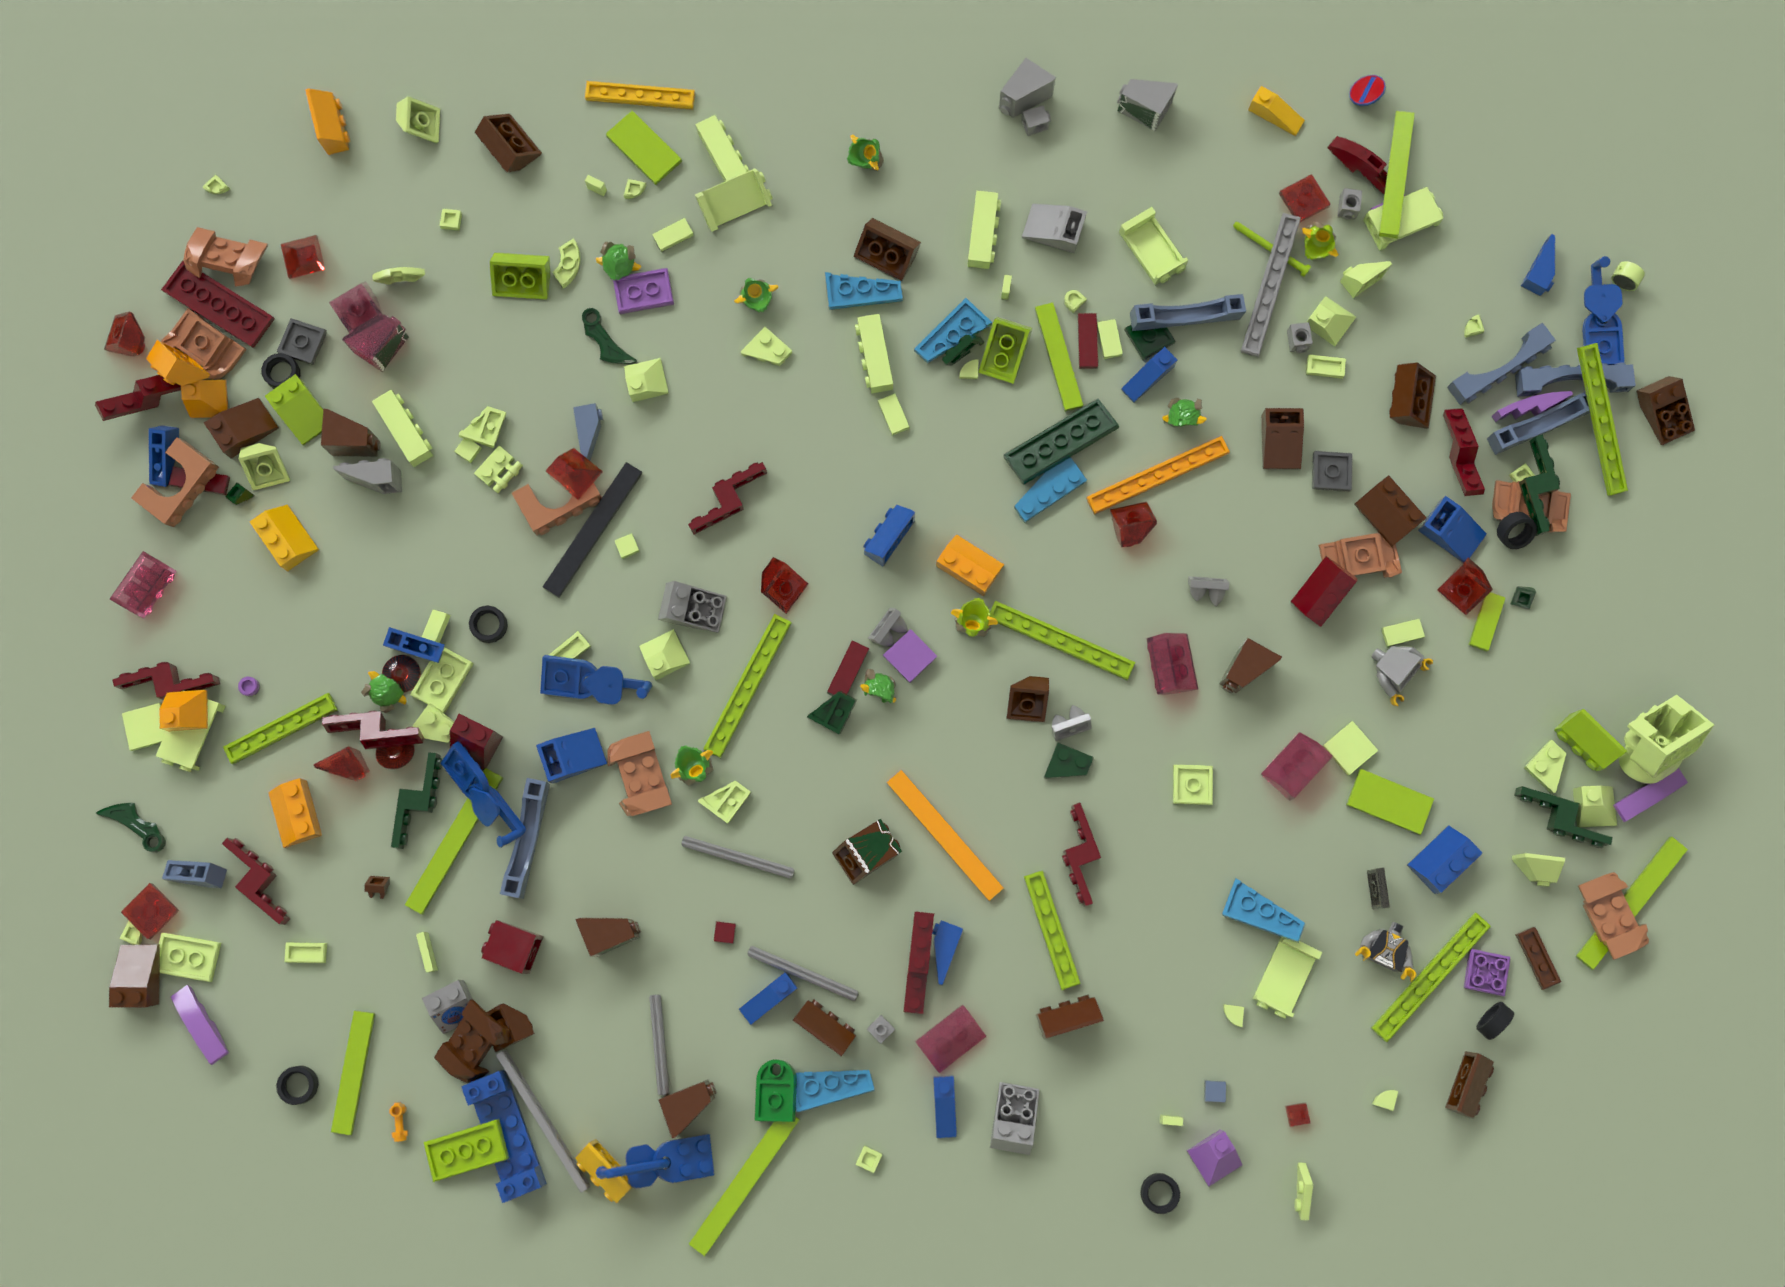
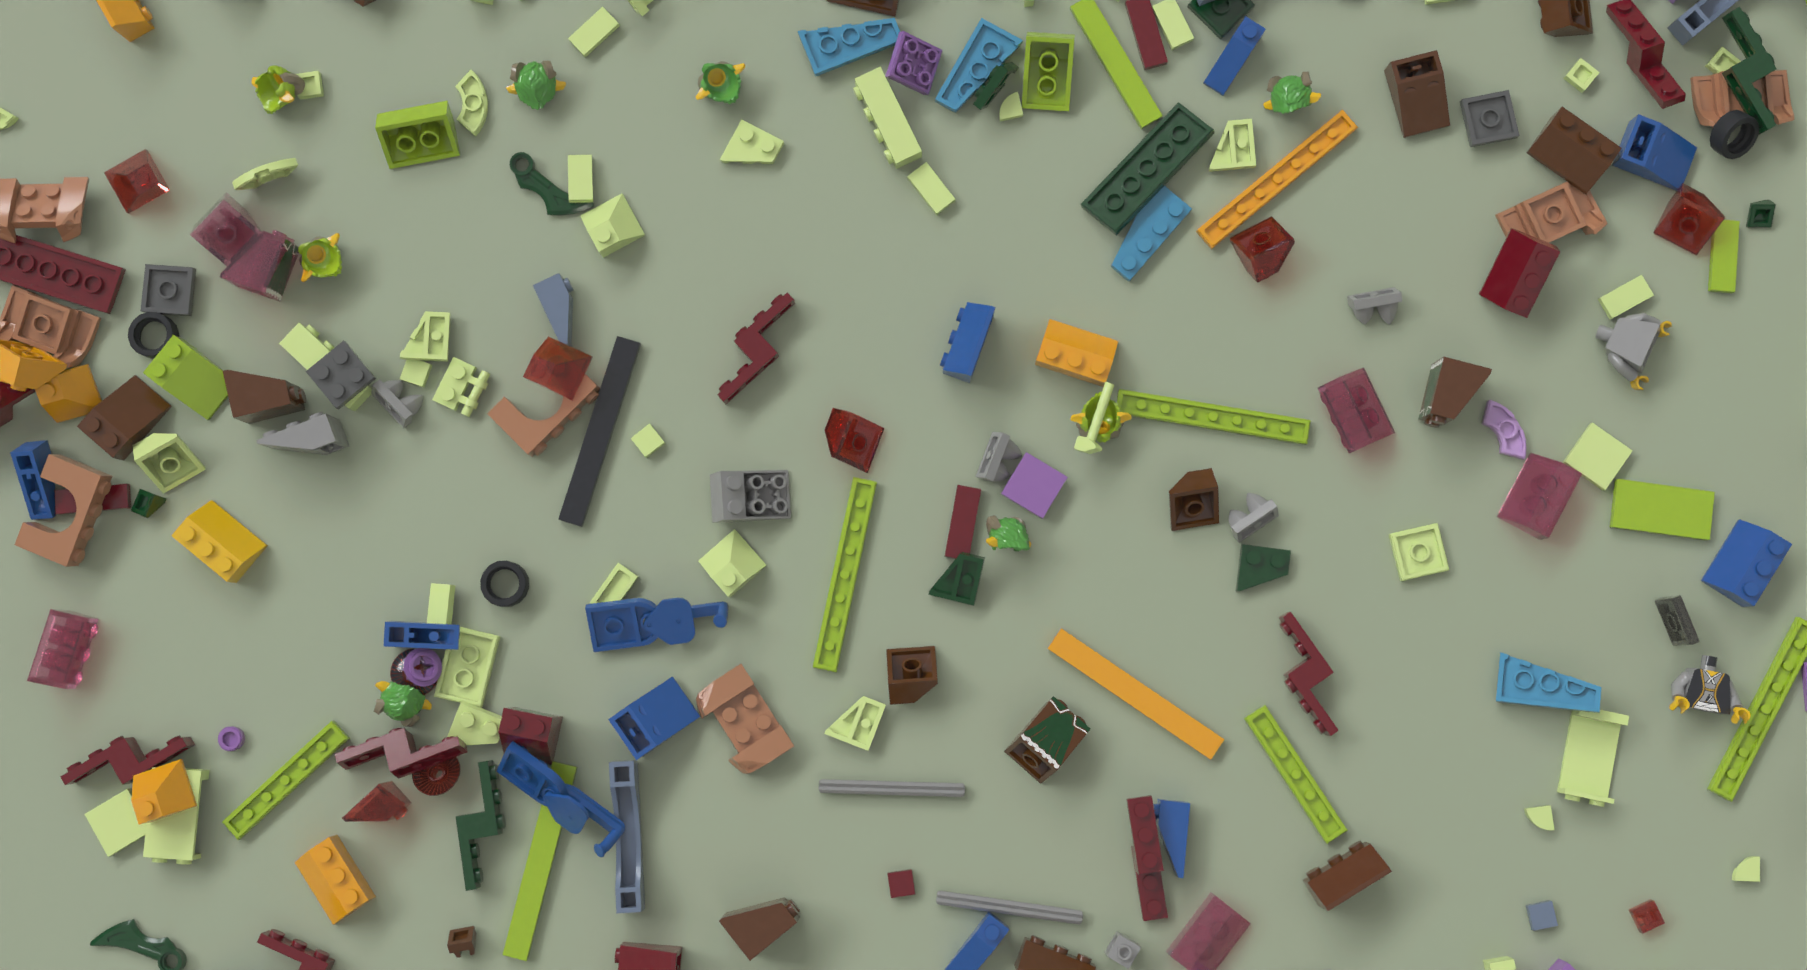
camera: 10 degrees left, 5 degrees up
medium lavender tile [613,268,674,314] -> none
bright green hair [670,745,713,786] -> none
none -> lime hair [252,65,305,114]
none -> lime hair [298,233,342,282]
none -> dark grey plate [306,340,376,410]
none -> light grey tile [371,379,423,428]
none -> medium lavender gear [402,648,442,687]
none -> yellowish green tile [568,155,593,203]
none -> medium lavender tile [885,31,942,95]
none -> reddish brown slope [886,646,938,705]
none -> yellowish green piece [1074,382,1114,454]
none -> yellowish green wing [1209,119,1256,172]
none -> lavender tile [1481,400,1526,460]
none -> yellowish green tile [1563,58,1600,93]

